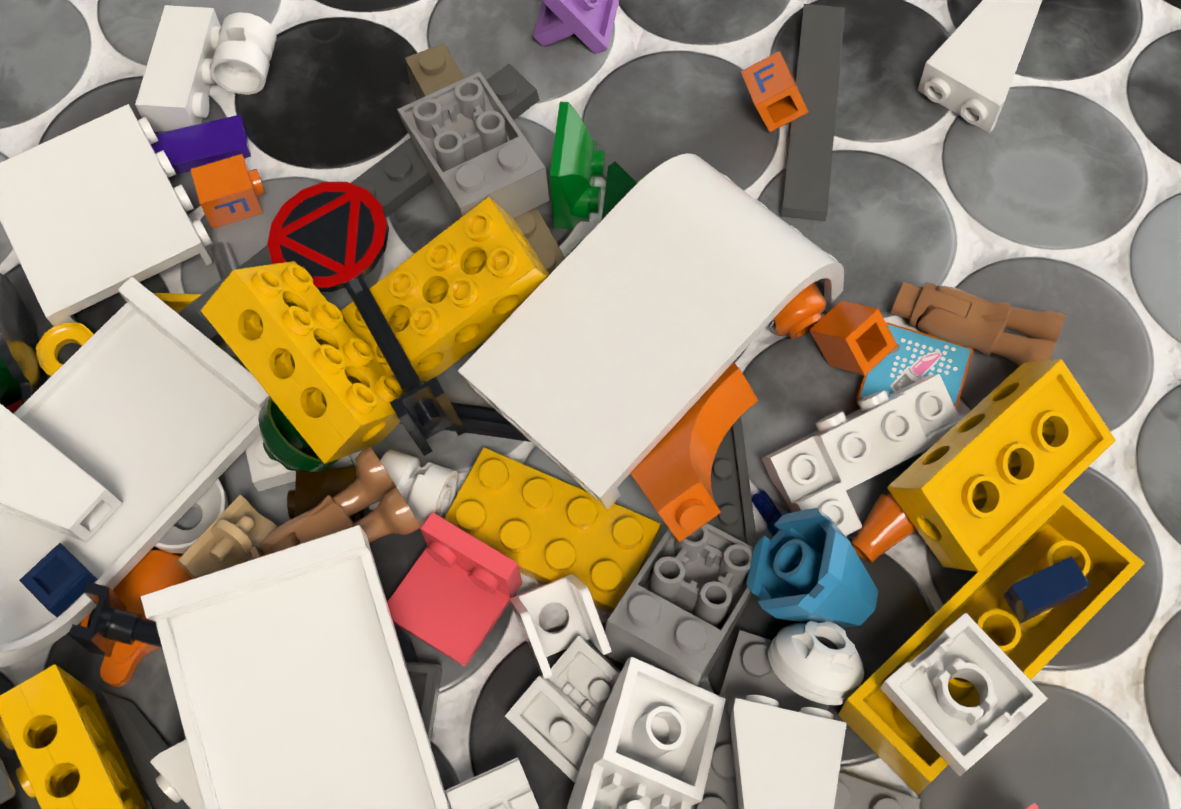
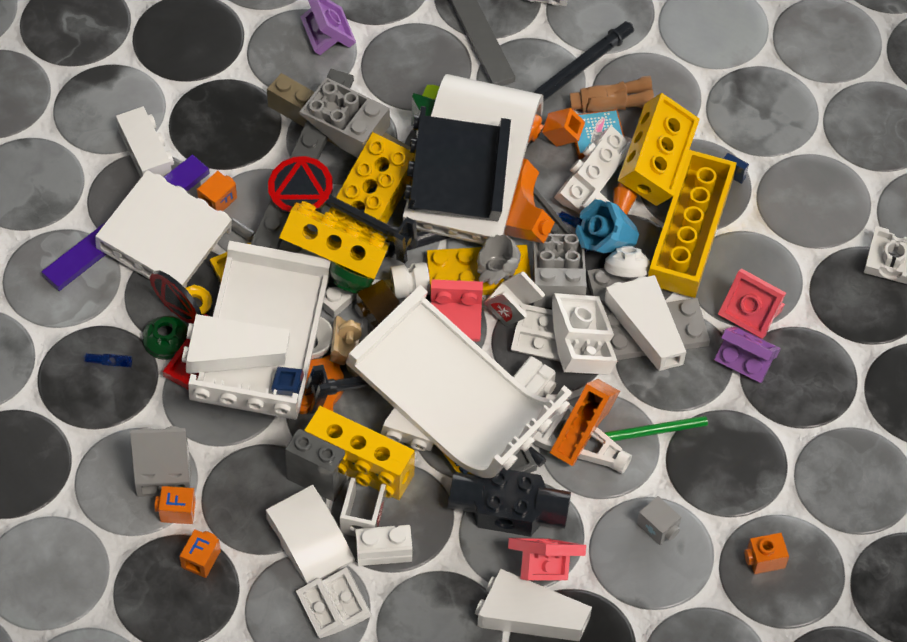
camera: 35 degrees left, 5 degrees down
white wheel [210,12,277,95] -> none
medium nougat piece [240,446,421,564] -> none
green slope [550,101,605,229] -> none
orange brick [741,51,809,132] -> none
white brick [880,613,1048,777] -> none
dark blue piece [1003,556,1090,623] -> none
none -> black panel [404,106,511,222]
none -> light grey hair [477,234,521,285]
none -> black axle [534,21,634,101]
none -> dark blue tile [723,153,749,184]

